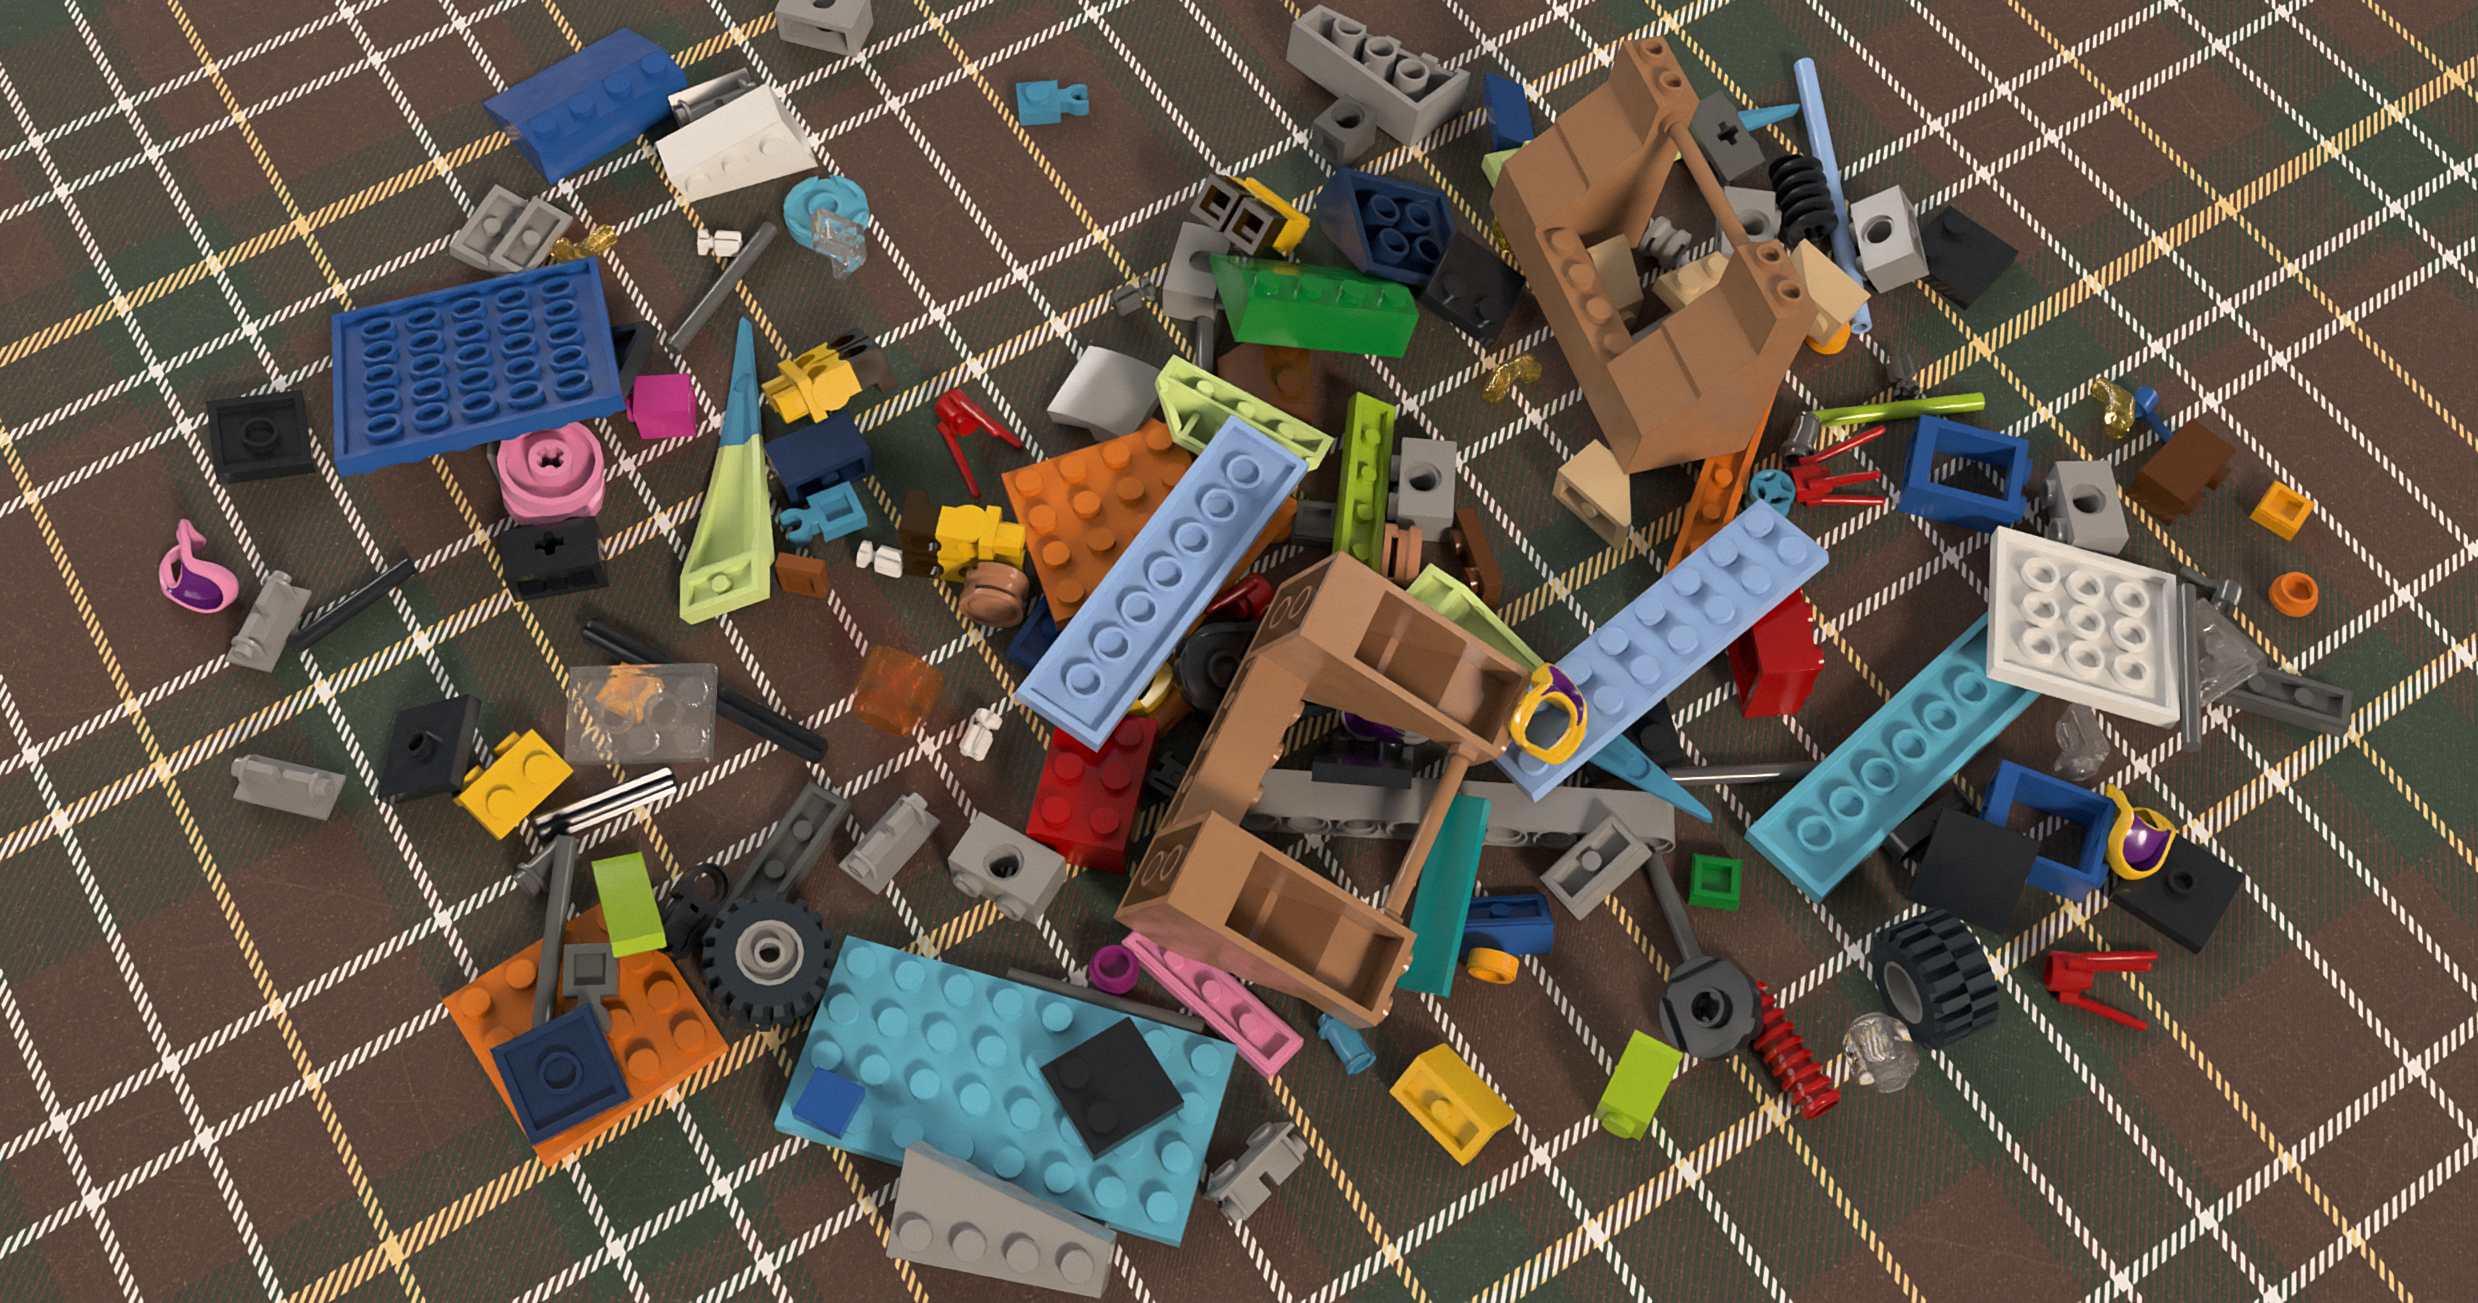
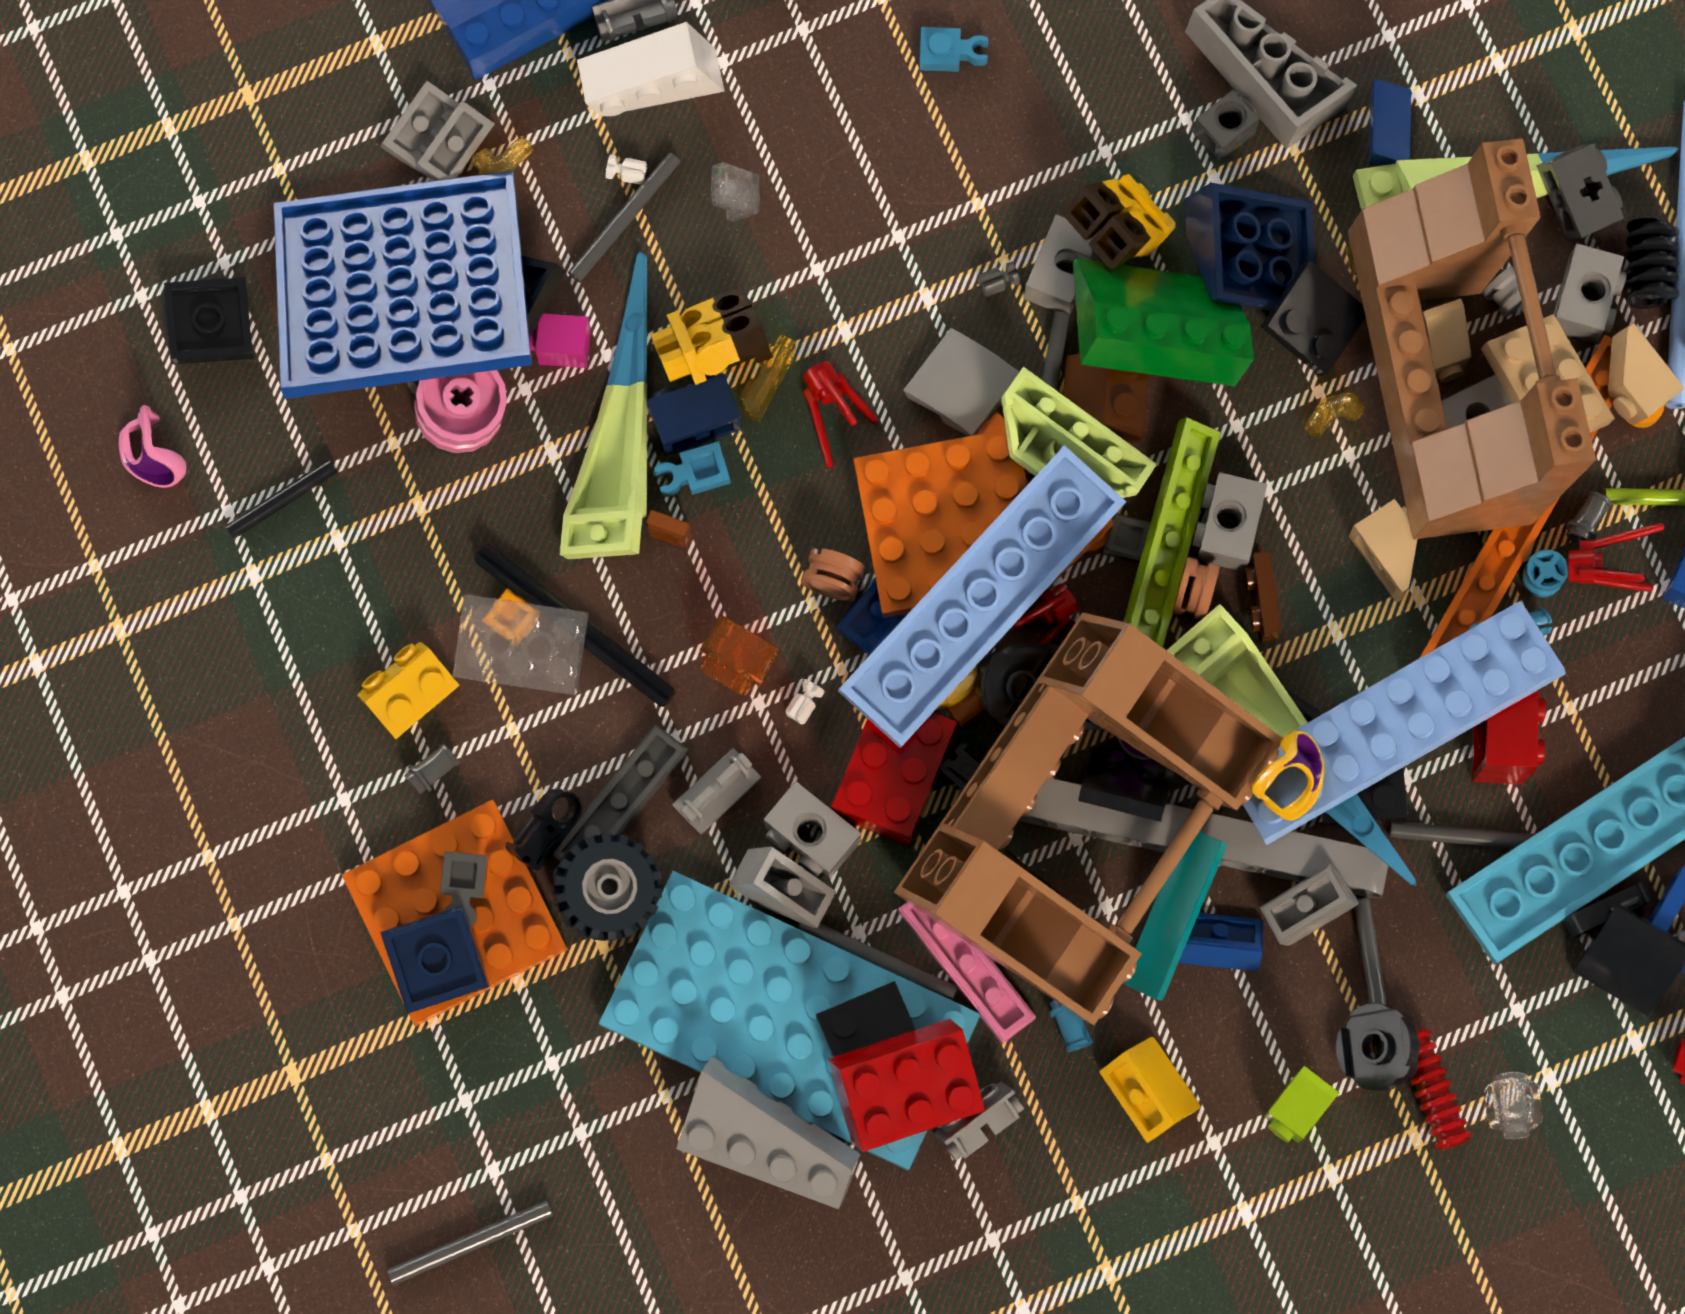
camera: 15 degrees right, 15 degrees up
light grey hinge [225,570,312,673] -> none
light grey hinge [231,754,347,821] -> none
black plate [377,693,482,805] -> none
black brick [500,516,609,603] -> none
dark grey piece [531,836,578,1030] -> none
axle [532,765,679,843] -> none
lime tile [591,852,667,958] -> none
medium azure tile [783,175,870,251] -> none
blue tile [792,1066,866,1140] -> none
white piece [856,540,904,578] -> none
yellow hips [898,488,1027,583] -> none
magenta plate [1089,945,1140,995] -> none
light orange tile [1466,948,1519,984] -> none
green tile [1687,853,1742,912] -> none
black wheel [1871,908,1999,1051] -> none
none -> light grey slope [729,847,836,928]
none -> clear yellow plate [740,334,796,423]
none -> red brick [828,1019,985,1152]

